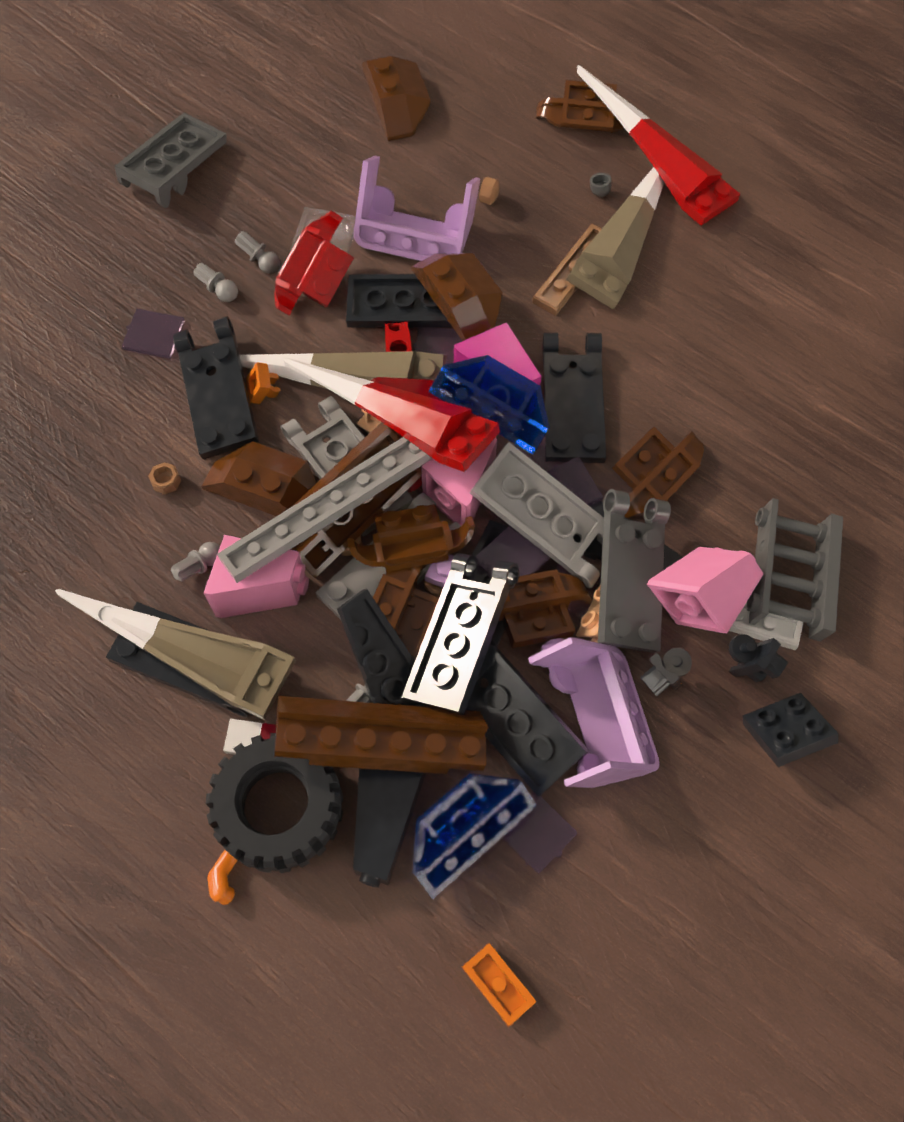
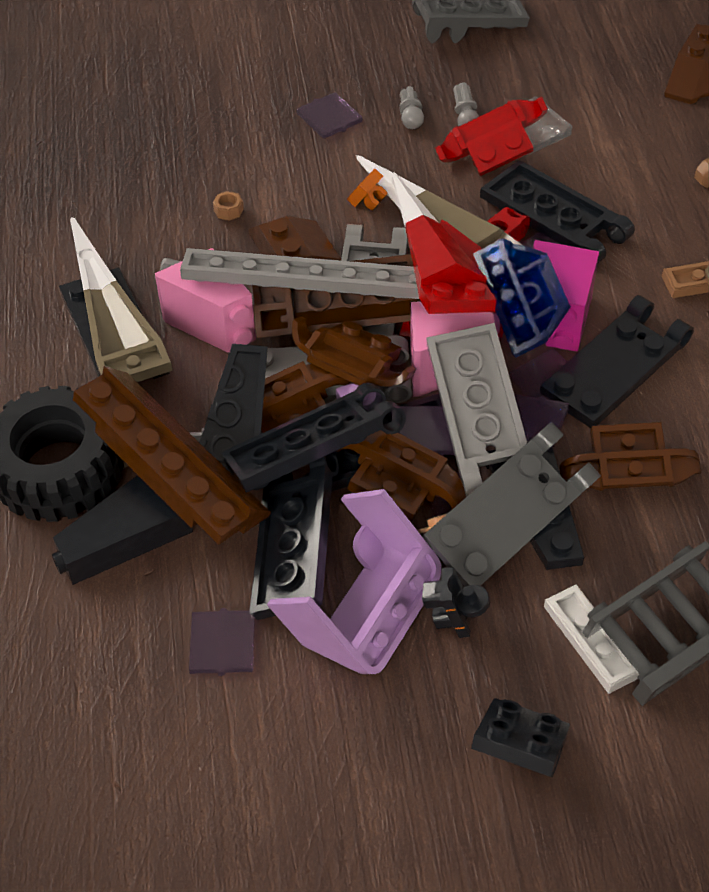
camera: 45 degrees right, 15 degrees down
black hinge [173,316,259,460] -> none
lavender windscreen [354,156,480,261] -> none
reddish brown wedge [411,253,503,341] -> none
clear blue wedge [413,773,537,899] -> none
orange plate [462,943,537,1027] -> none
bright pink slope [647,547,764,634] -> none
black hips [728,634,788,683] -> none

